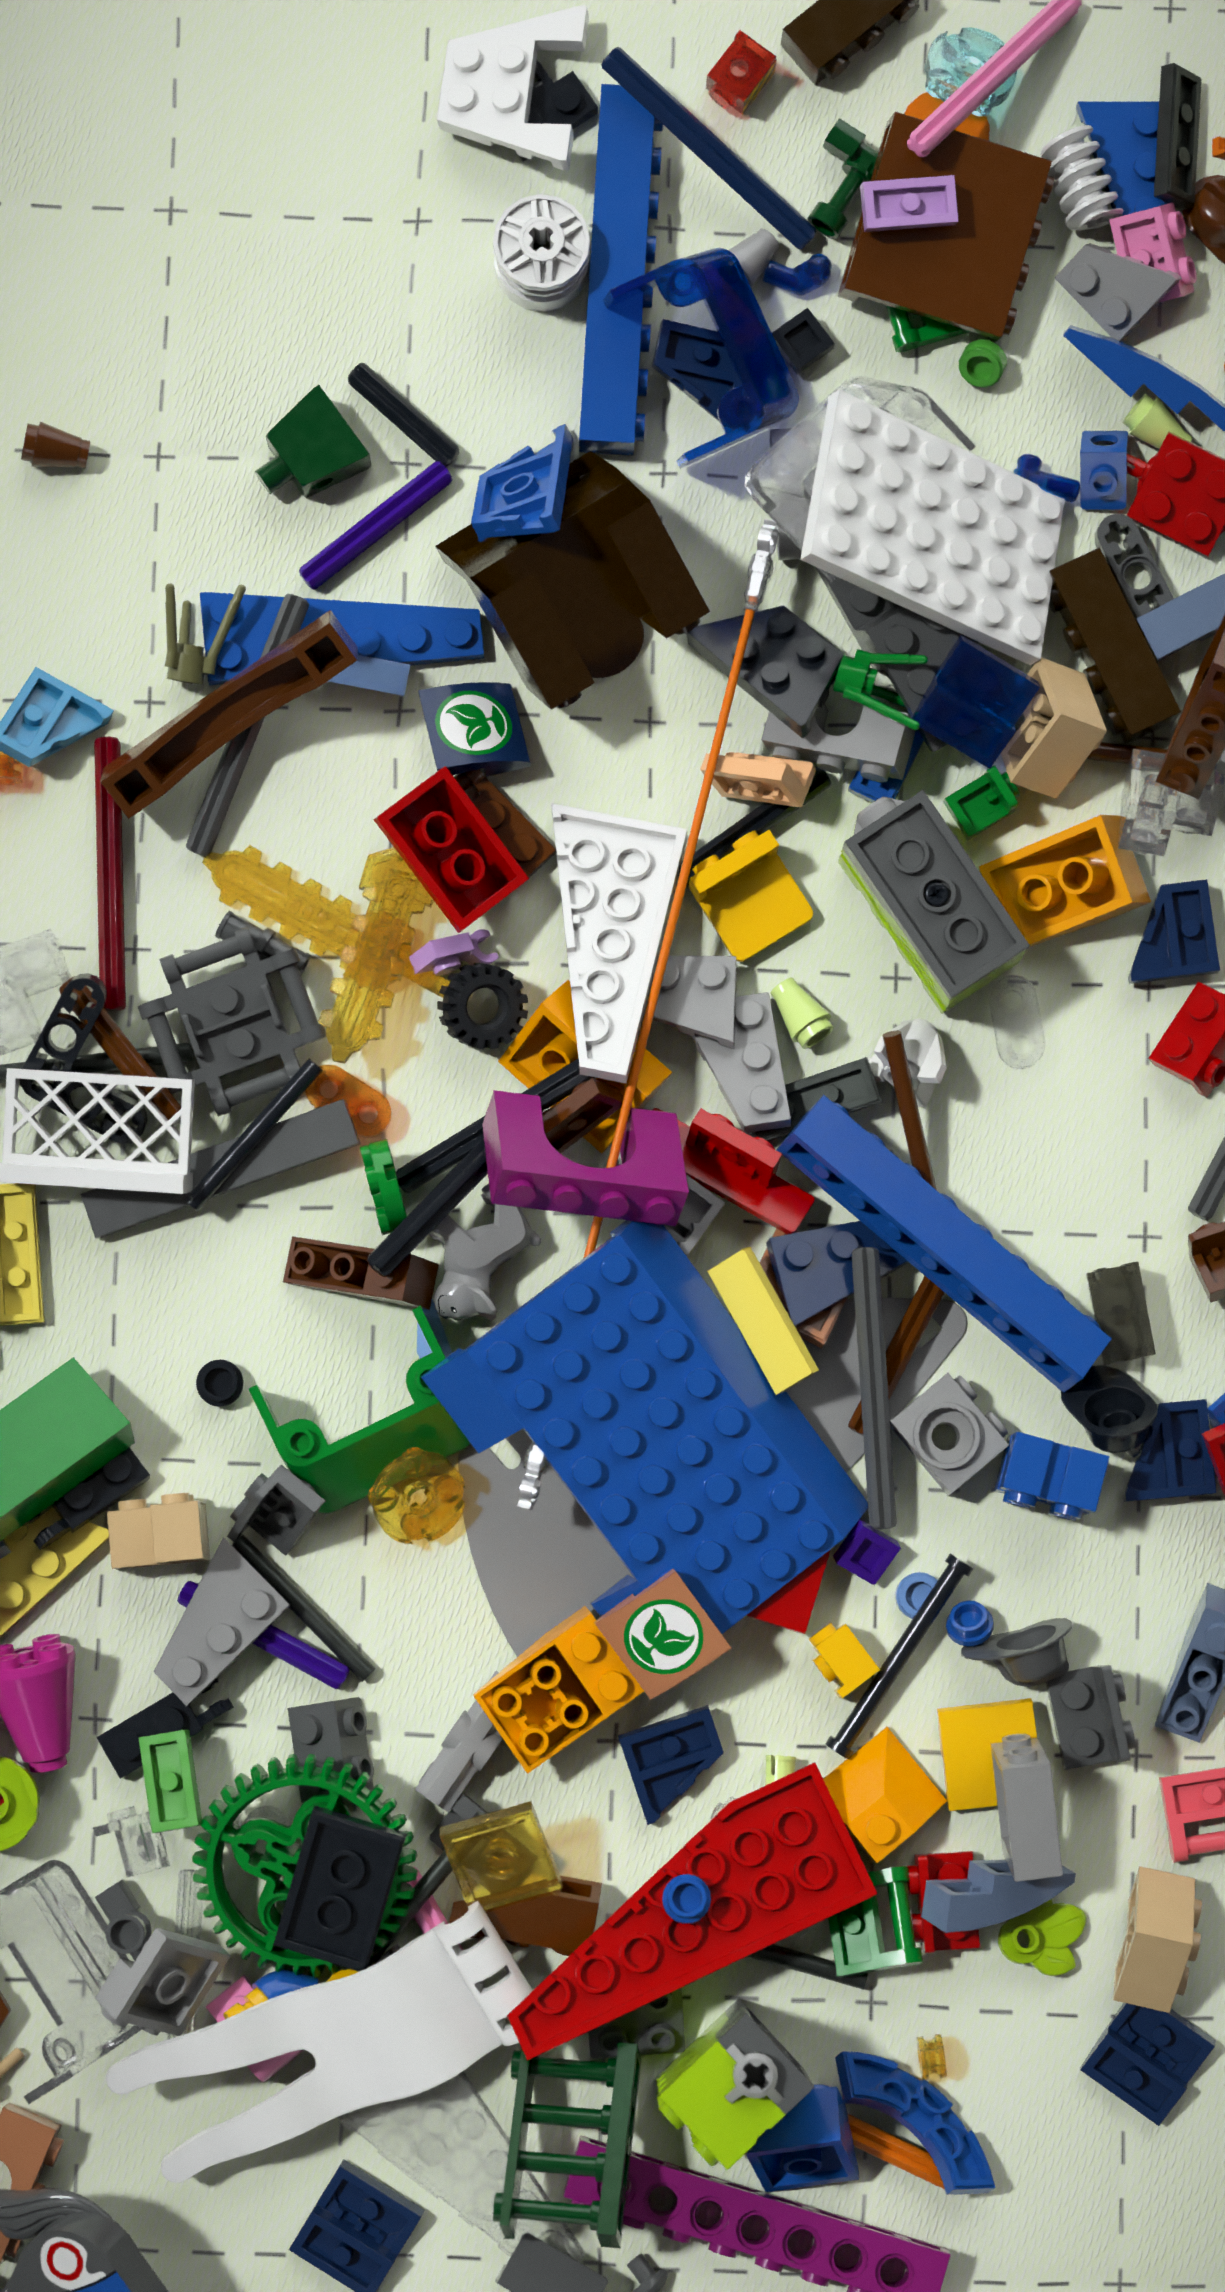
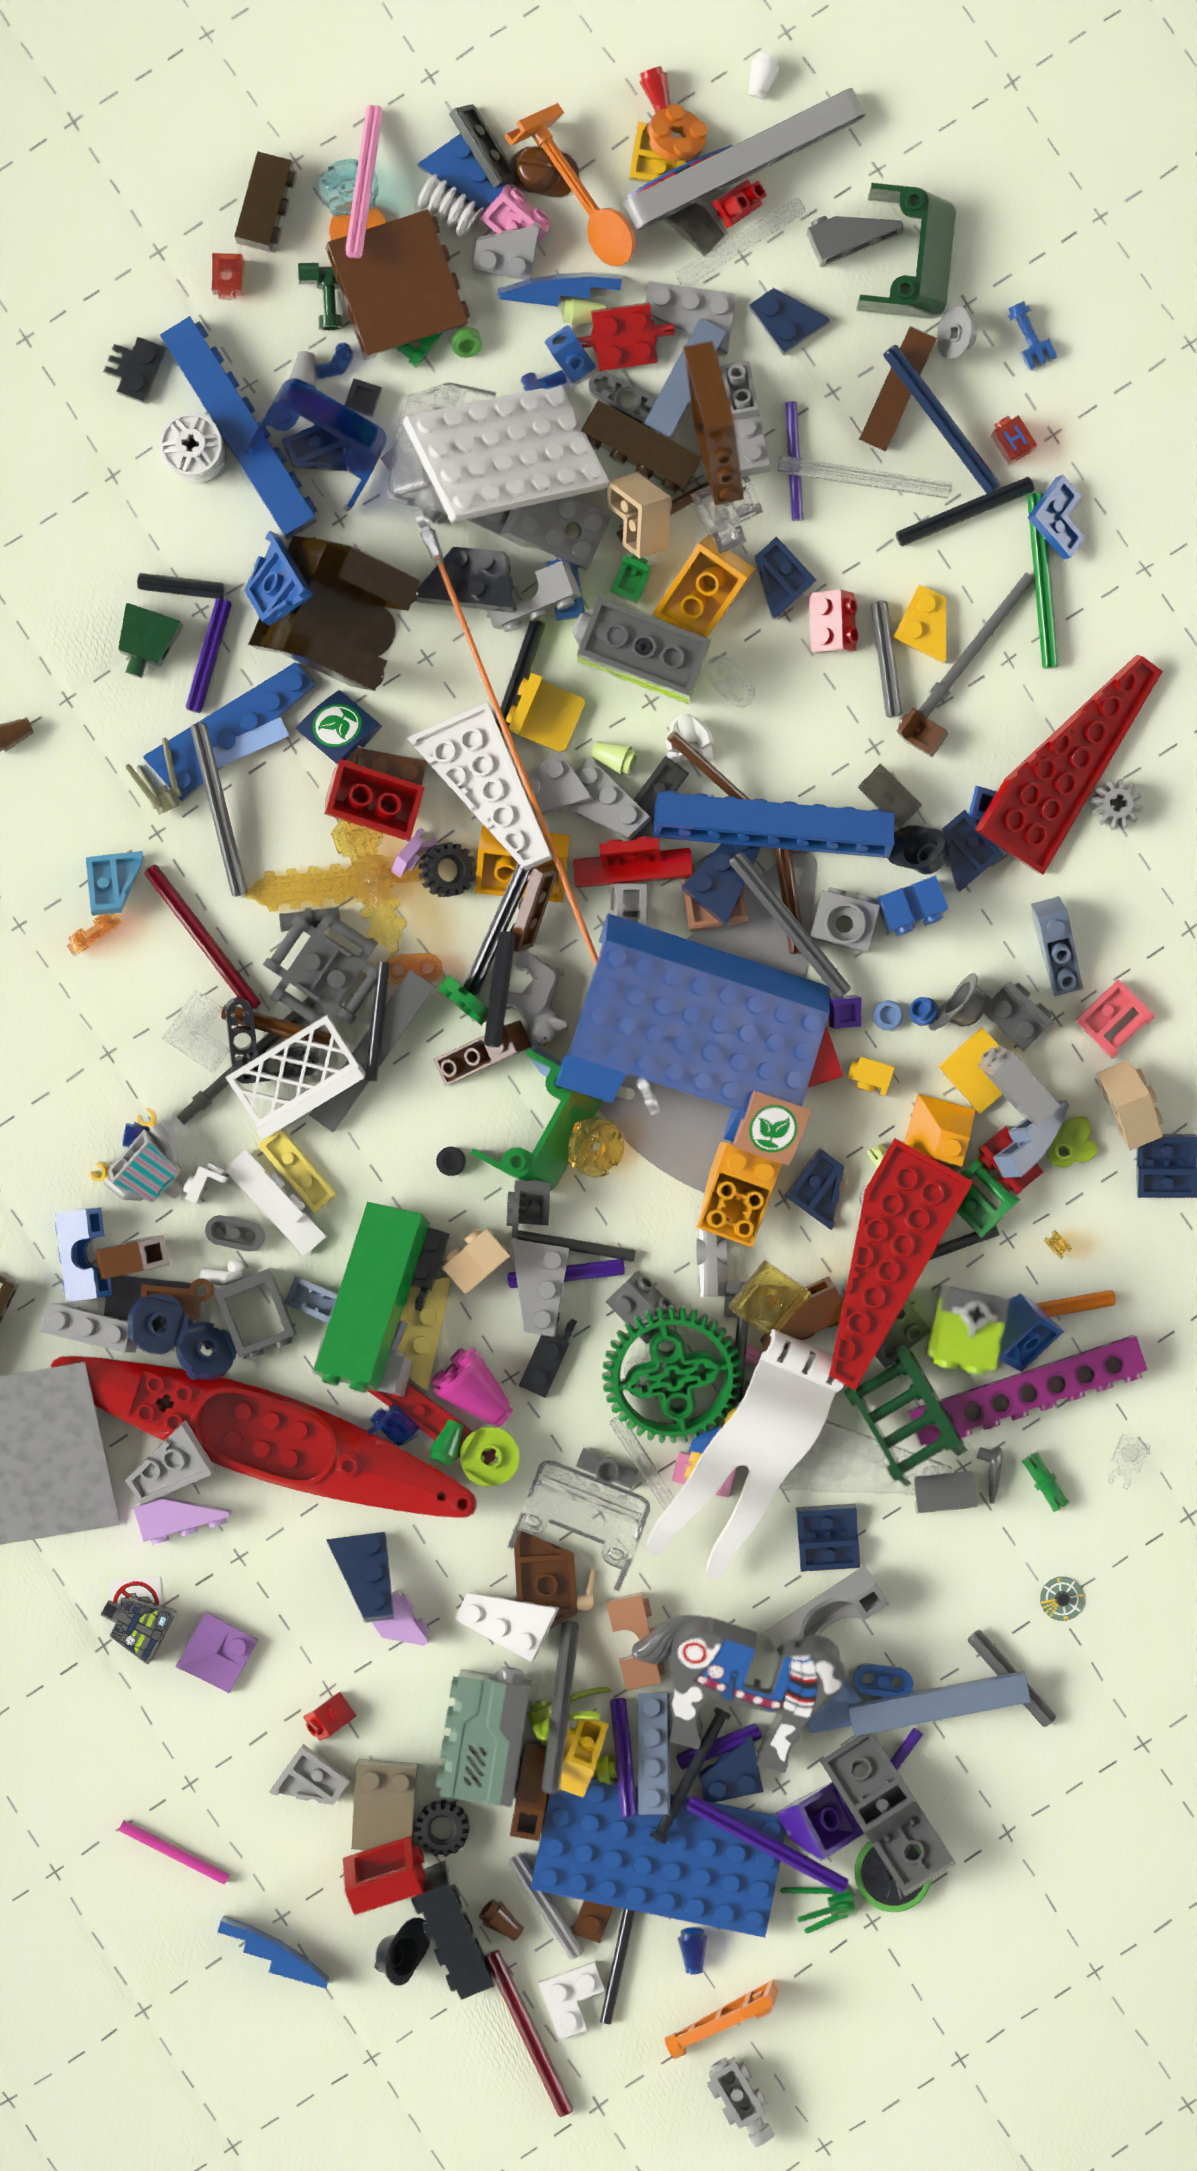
camera: 30 degrees left, 5 degrees up
clear bracket [92,1806,171,1877] -> none
light grey plate [95,1928,230,2036] -> none
reddish brown arch [100,610,358,819] -> none
bright green plate [139,1730,202,1833] -> none
black tile [273,1805,407,1972] -> none
white wing [437,6,589,170] -> none
magenta arch [482,1090,689,1226] -> none
dark blue axle [601,47,817,249] -> none
blue plate [662,1874,711,1924] -> none
light nougat bracket [700,752,816,808] -> none
light yellow tile [707,1247,819,1395] -> none
black bar [825,1553,973,1759] -> none
green plant [833,649,928,730] -> none
blue tile [835,2051,995,2195] -> none
lavender plate [860,175,959,232] -> none
clear blue slope [912,635,1040,769] -> none

